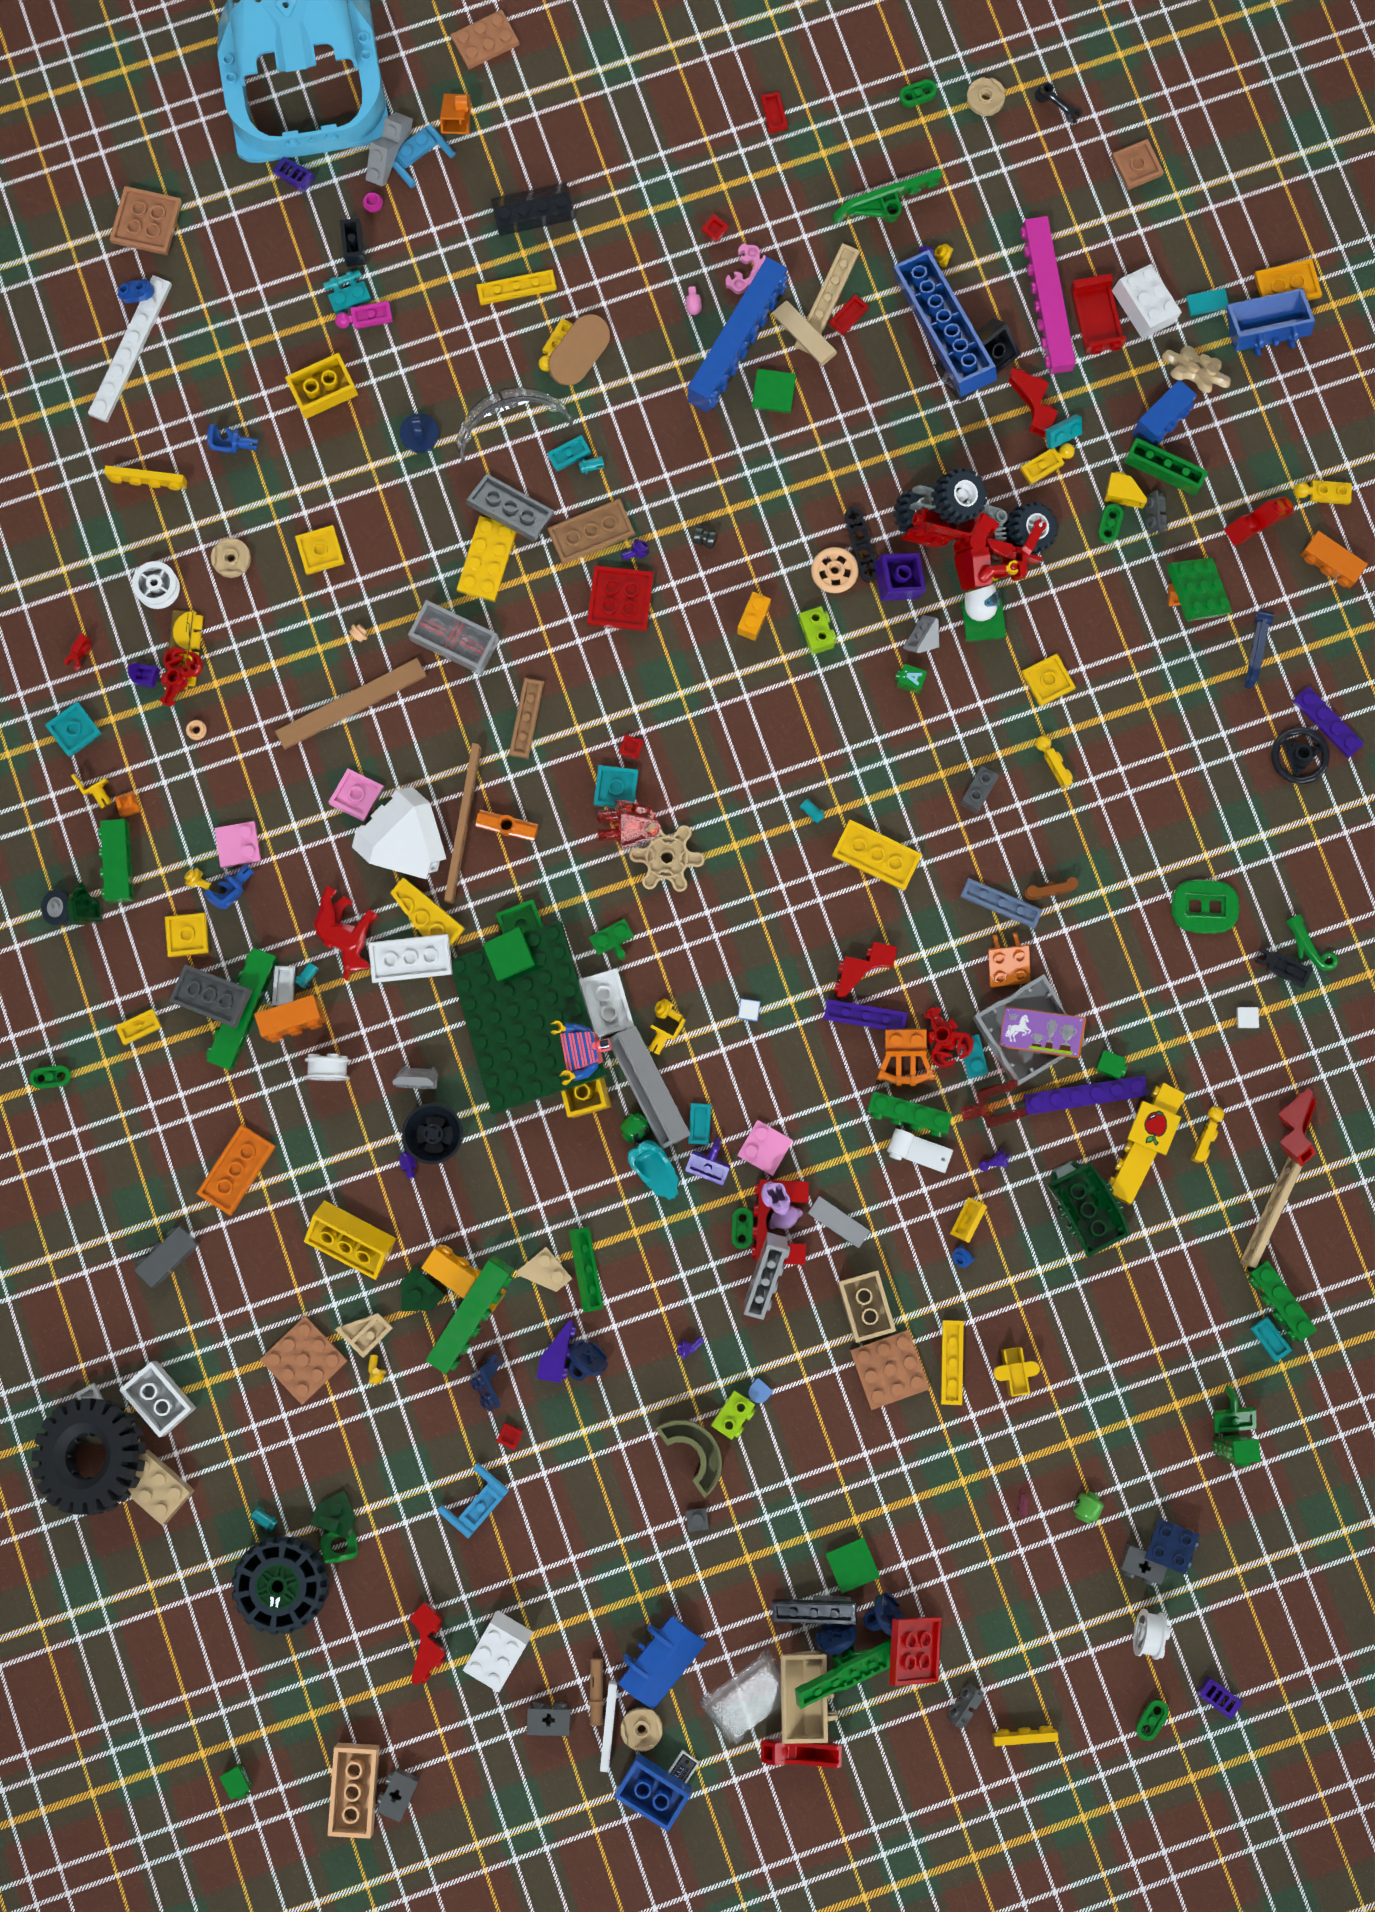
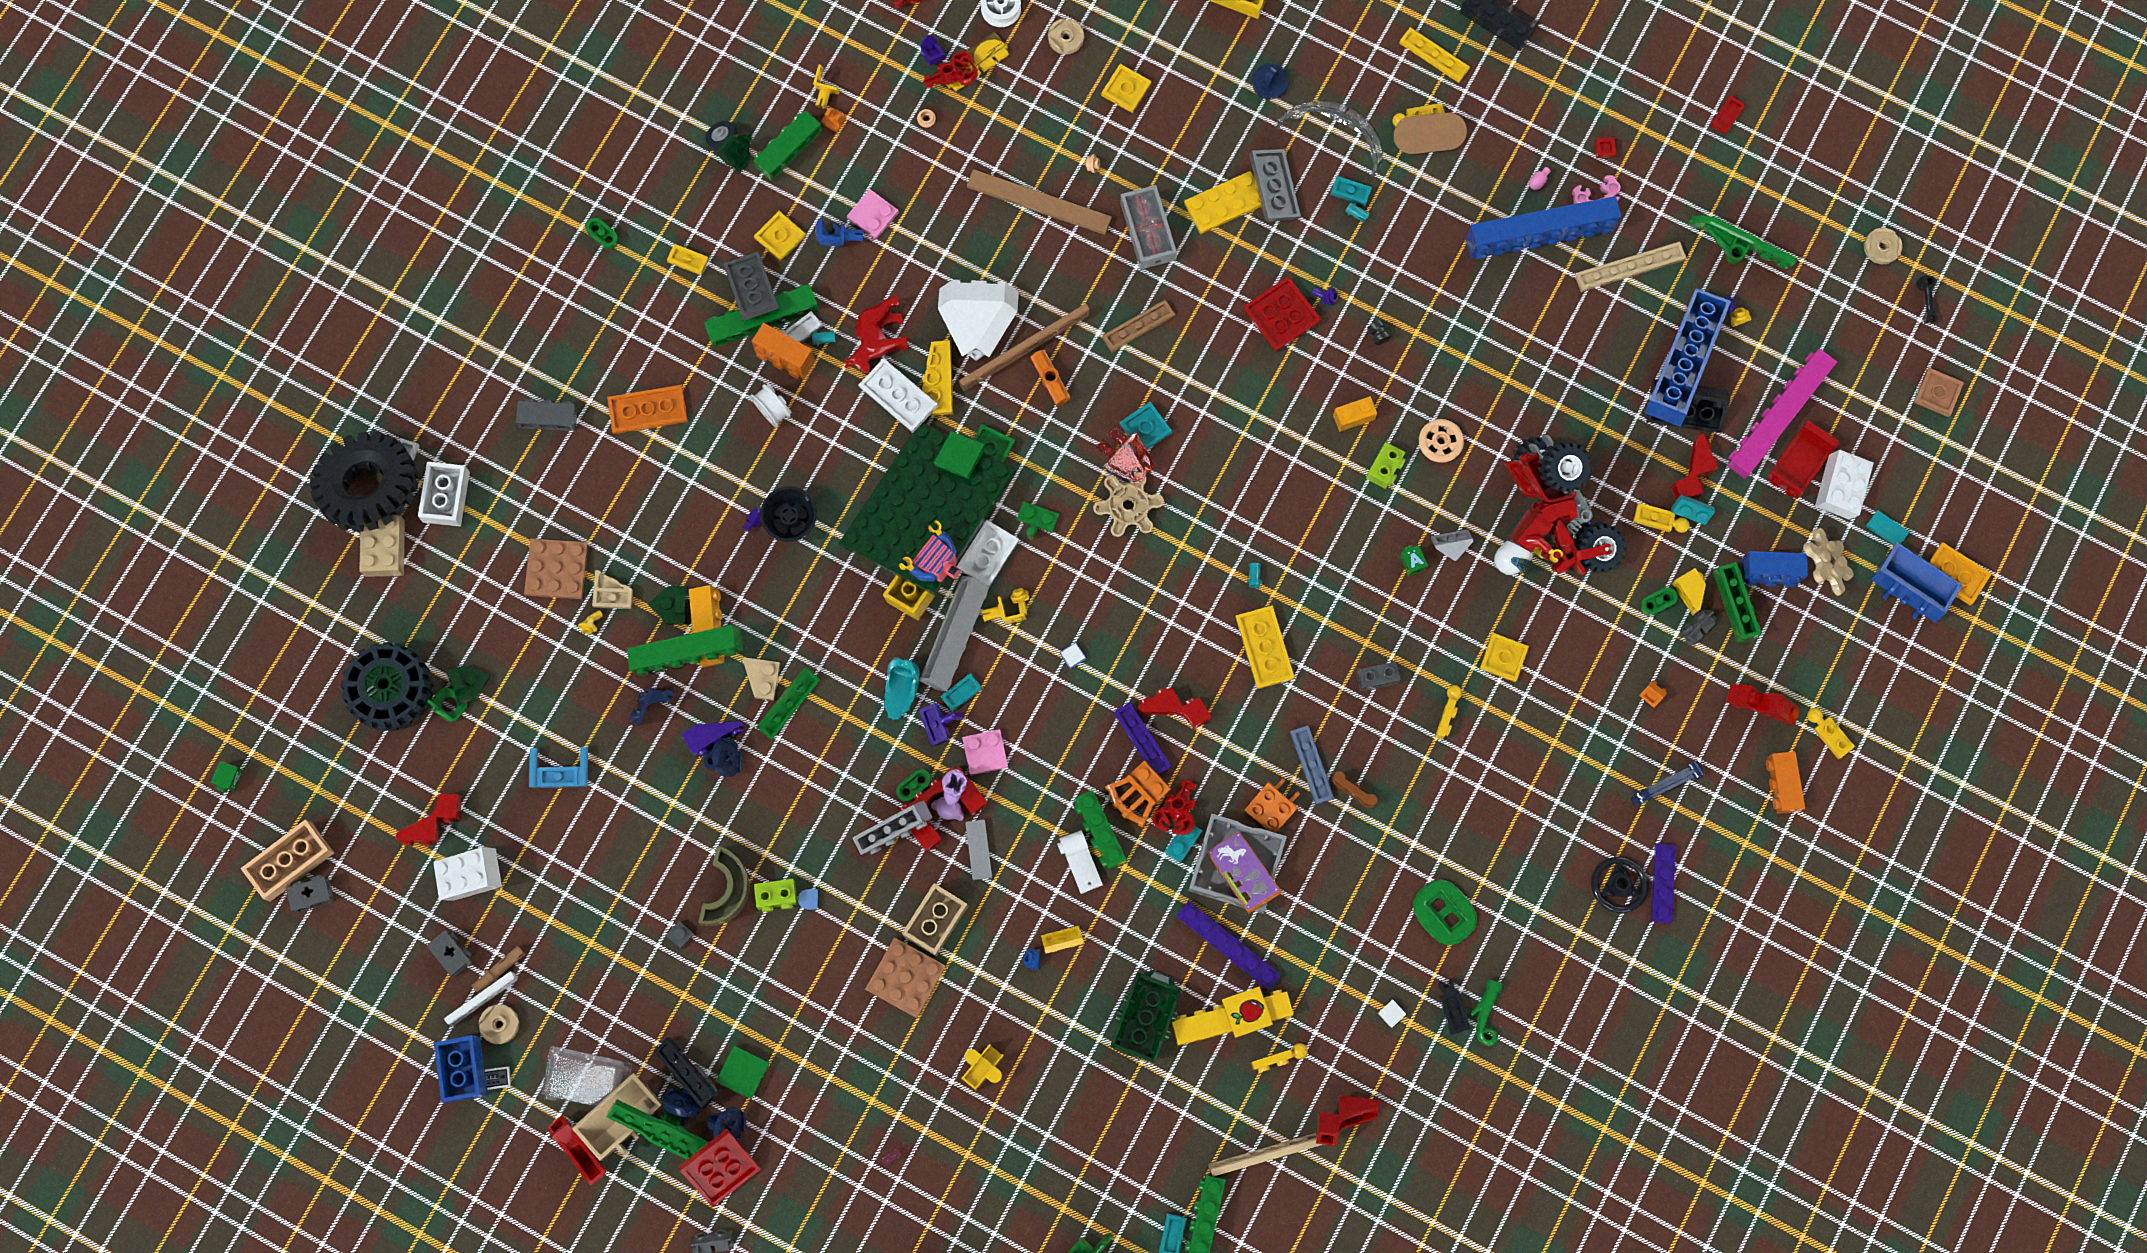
camera: 45 degrees right, 5 degrees down
teal plate [45,701,102,757] -> none
yellow plate [184,868,213,890] -> none
teal pin [250,1507,278,1532] -> none
yellow slope [304,1200,396,1280] -> none
bright pink plate [329,769,384,822] -> none
light grey slope [392,1065,439,1089] -> none
red tile [496,1422,524,1450] -> none
medium nougat tile [547,498,635,565] -> none
blue piece [618,1613,707,1710] -> none
red tile [619,734,644,760] -> none
green head [620,1112,650,1143] -> none
dark purple plate [677,1336,704,1360] -> none
green tile [752,369,796,414] -> none
tan tile [772,300,837,366] -> none
red tile [829,294,869,336] -> none
black beam [844,507,877,583] -> none
dark purple brick [875,553,926,601] -> none
green plate [899,79,937,108] -> none
yellow plate [941,1320,964,1405] -> none
green tile [961,598,1006,642] -> none
clear red piece [961,1079,1028,1129] -> none
dark purple piece [979,1148,1011,1171] -> none
bright green head [1073,1491,1104,1524] -> none
green brick [1094,1050,1128,1080] -> none
green plate [1166,557,1232,621] -> none

